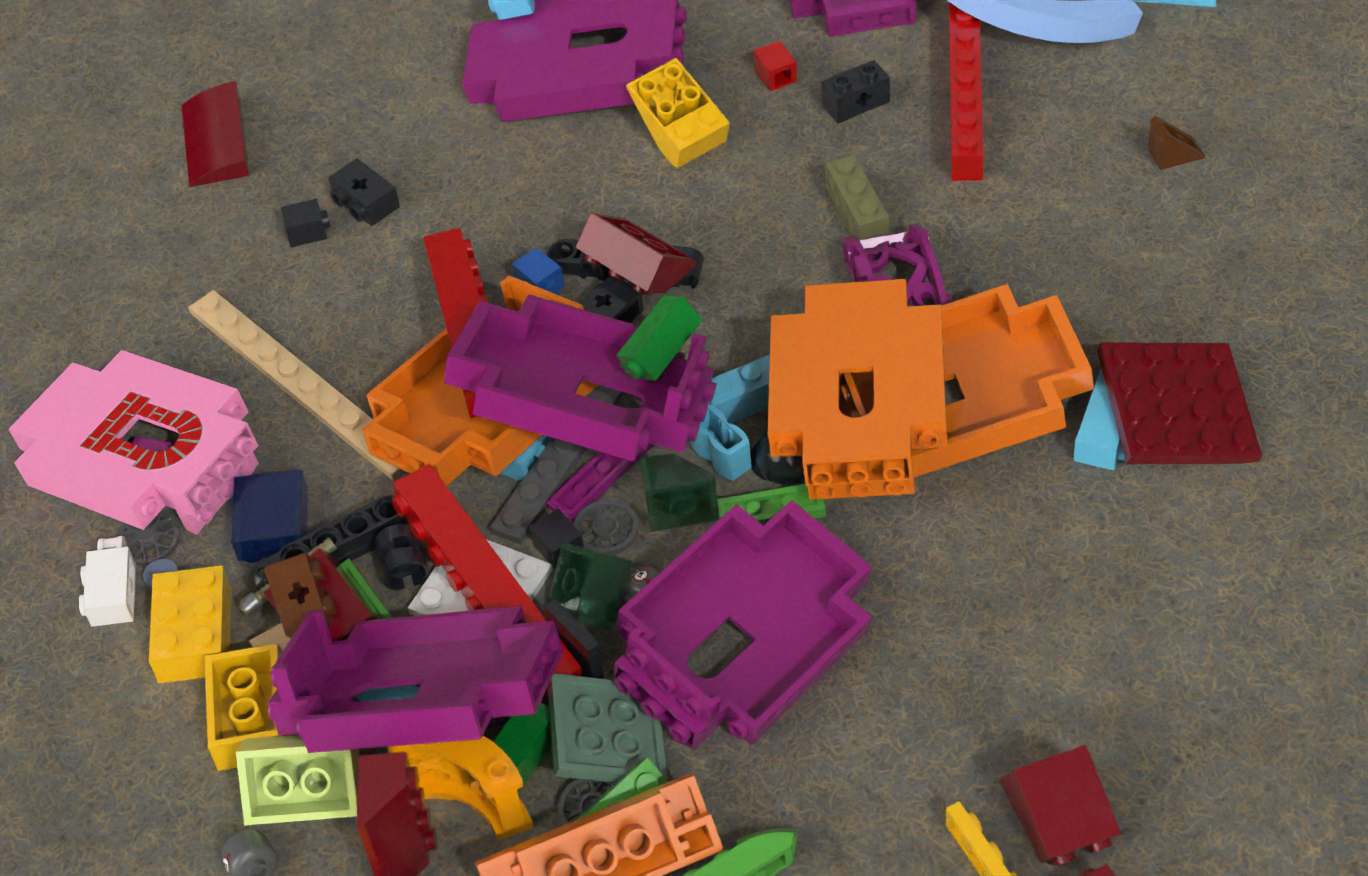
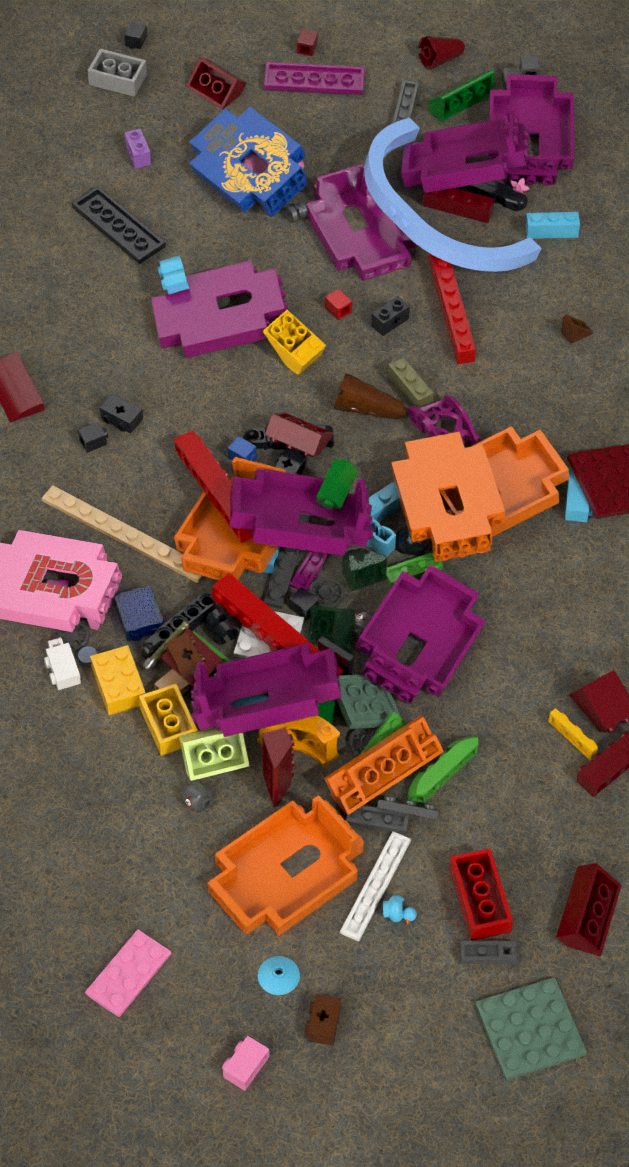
camera: 20 degrees left, 5 degrees up
none -> reddish brown cone [334,373,407,419]

